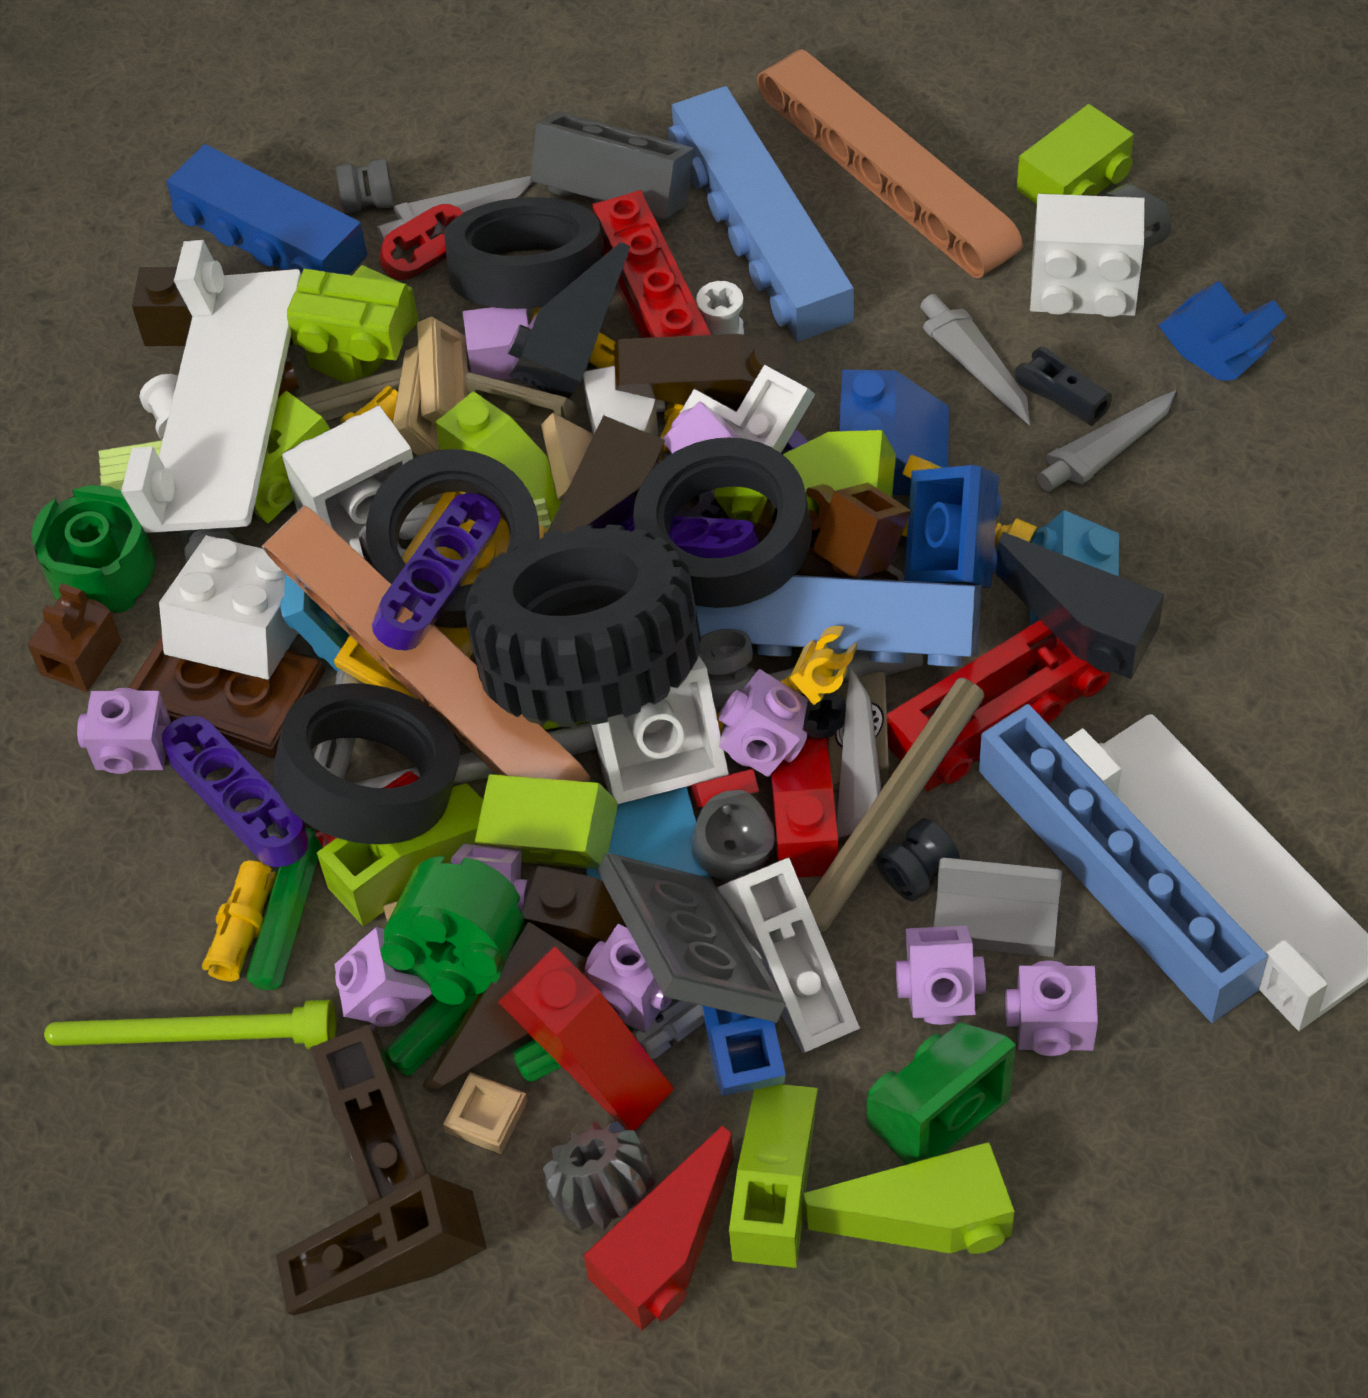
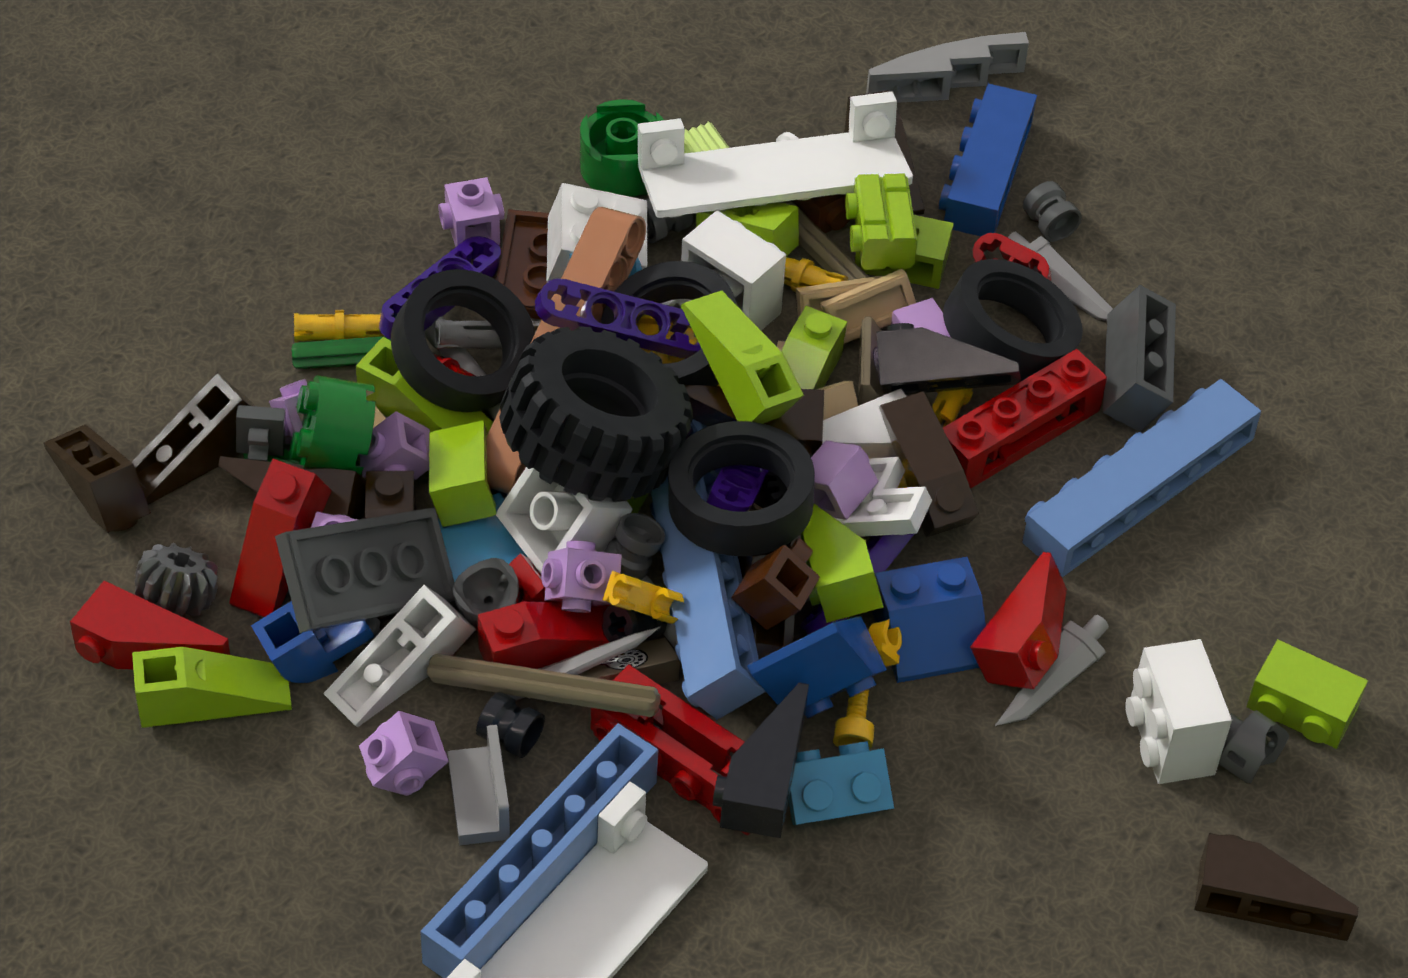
camera: 65 degrees right, 5 degrees down
reddish brown brick [27,583,122,692] -> none
lime piece [44,999,337,1050] -> none
tan tile [443,1072,528,1154] -> none
white bush [696,281,744,335] -> none
nougat beam [757,49,1023,279] -> none
lime slope [803,1142,1015,1254] -> none
green slope [867,1022,1016,1165] -> none
lavender brick [1005,961,1098,1056] -> none
black bar [1014,347,1112,426] -> none
light grey bar [1037,389,1177,492] -> none
blue brick [1158,281,1287,381] -> none
none -> dark grey tile [236,405,286,461]
none -> lime slope [681,290,804,424]
none -> light grey slope [866,32,1029,103]
none -> red slope [970,552,1067,690]
none -> dark brown slope [1194,833,1359,941]

